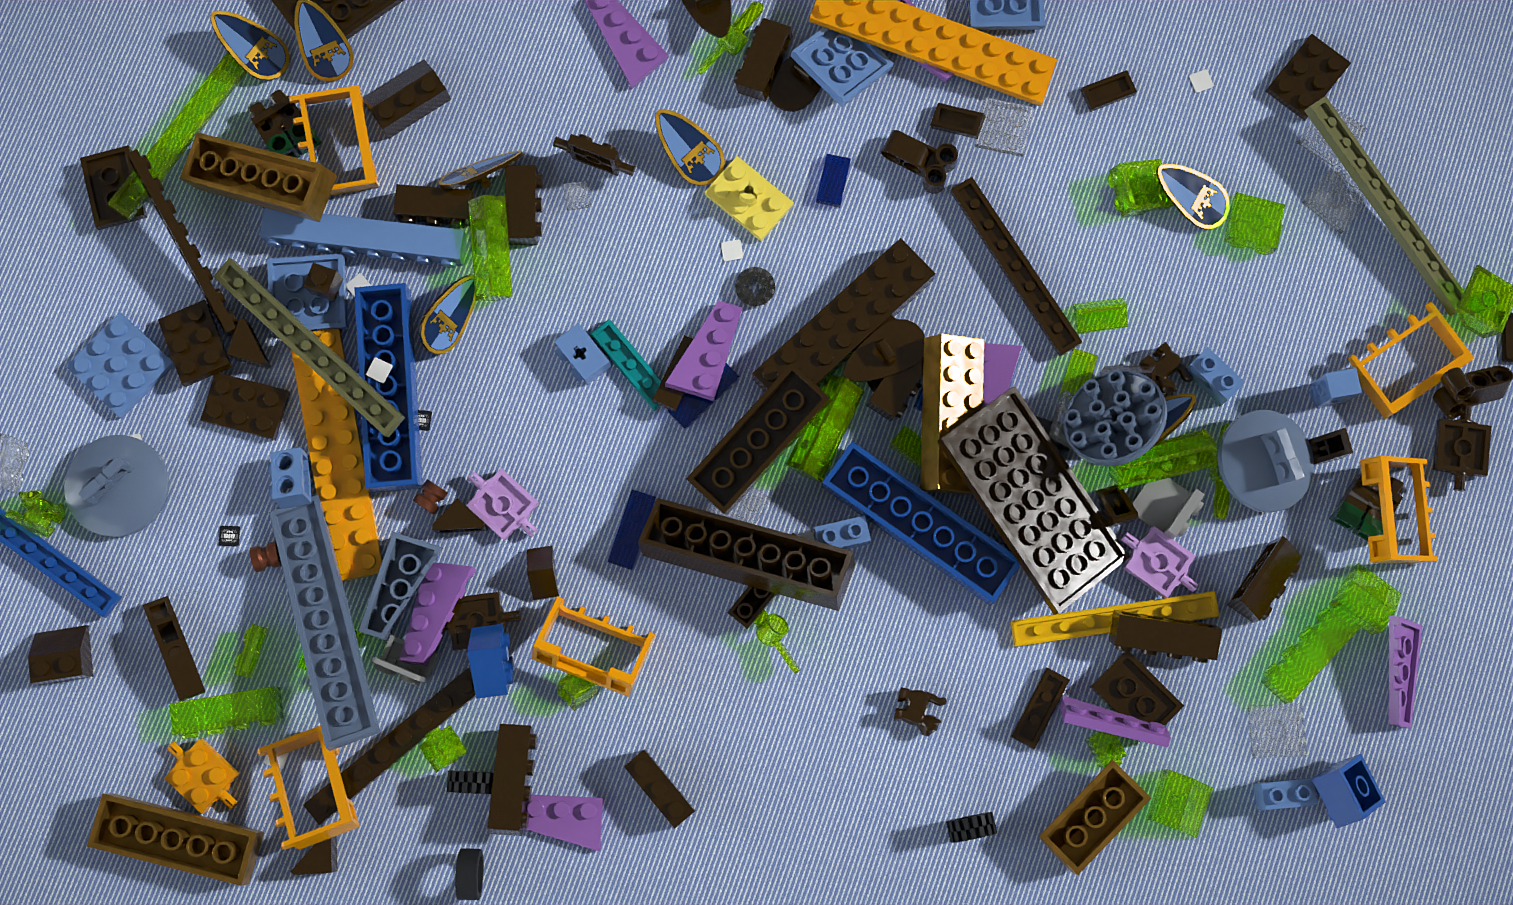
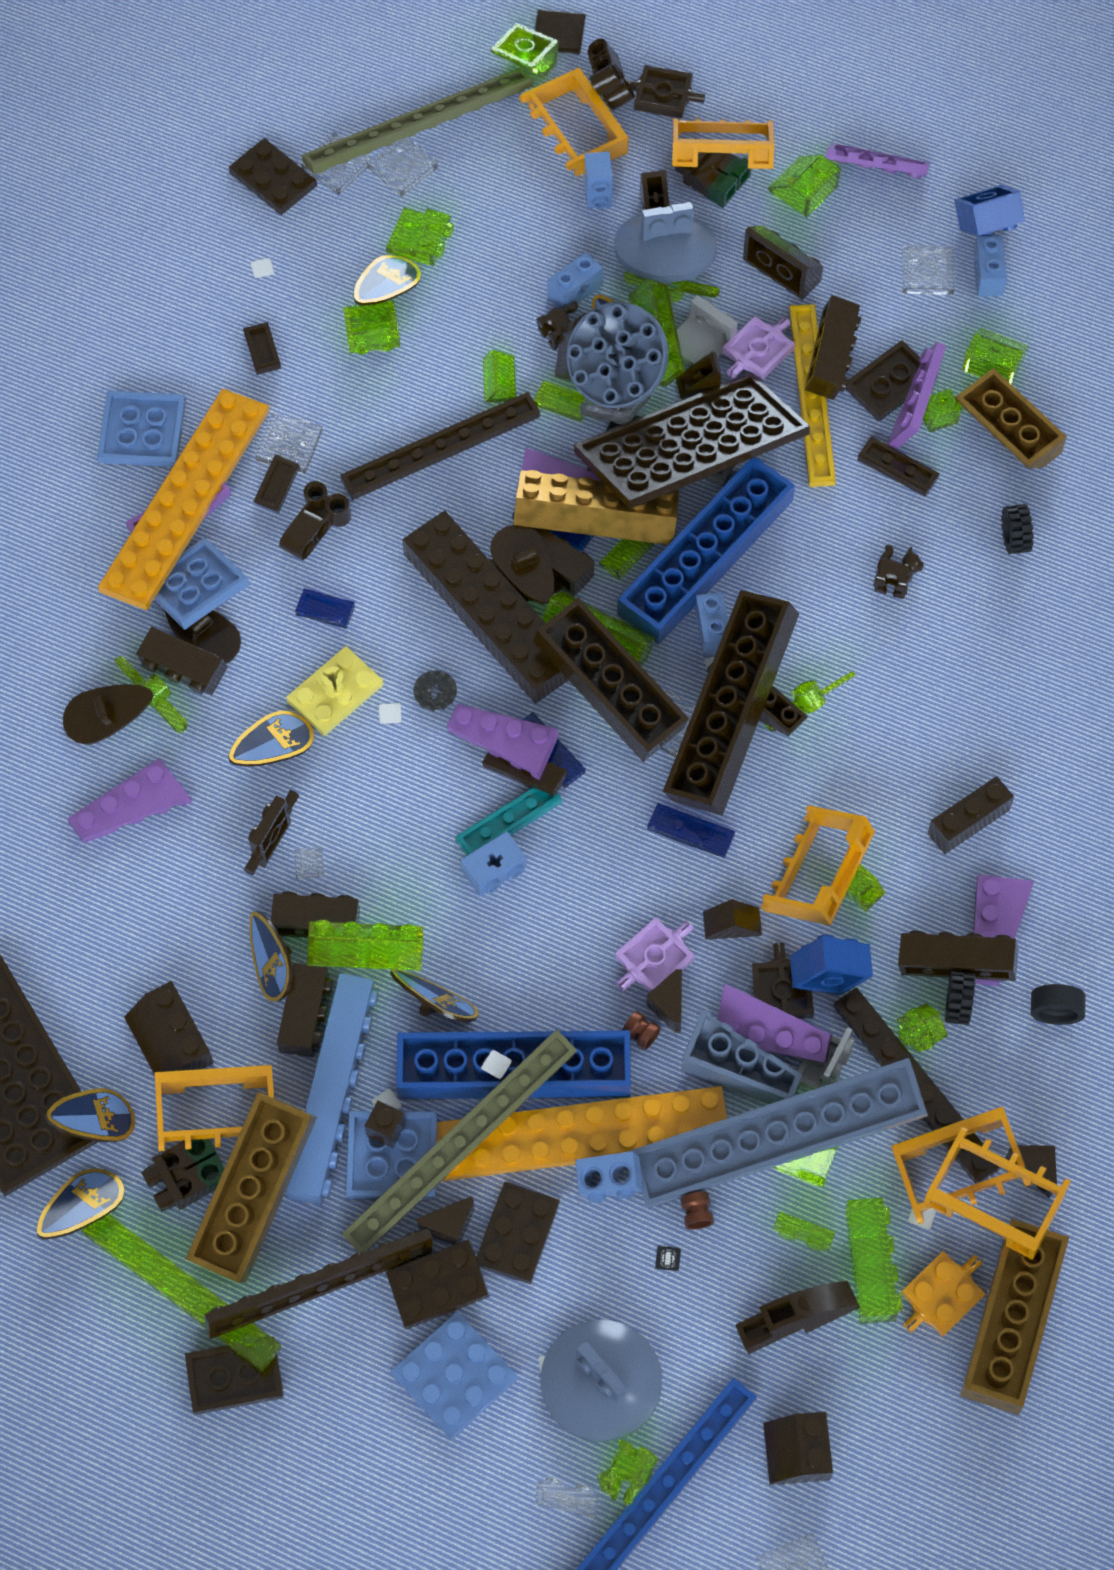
camera: 85 degrees left, 15 degrees down
clear neon green brick [1261,606,1361,704] -> none
none -> light orange hinge [924,1126,1071,1260]

